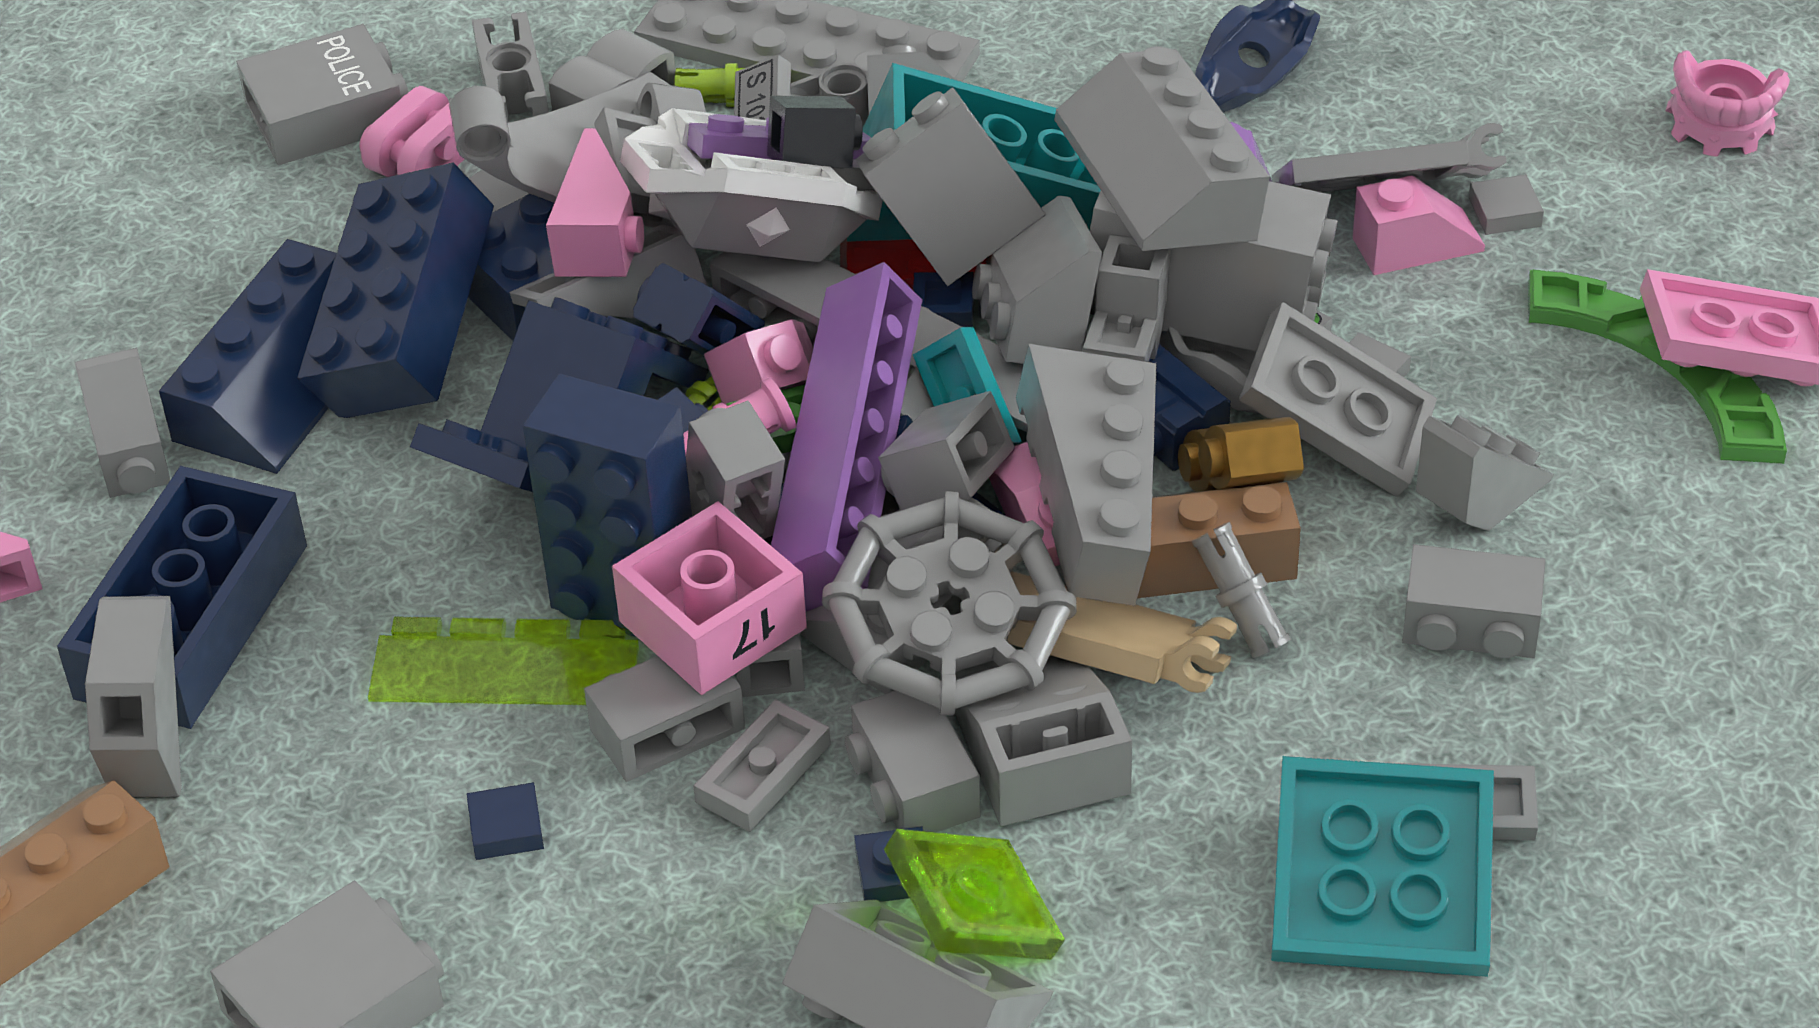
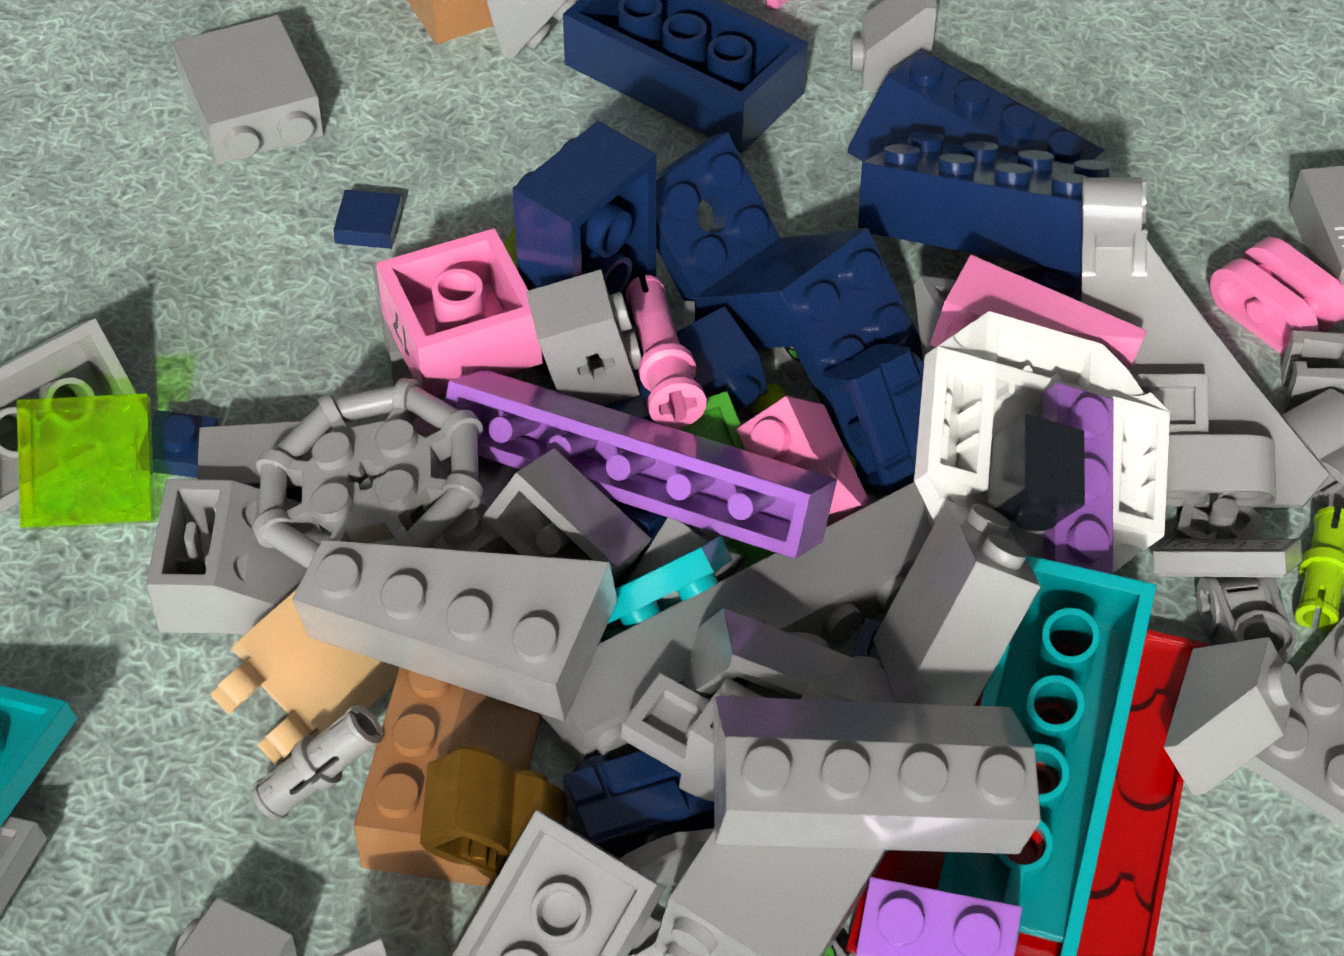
camera: 105 degrees right, 5 degrees up
light grey plate [693,699,831,832] -> none

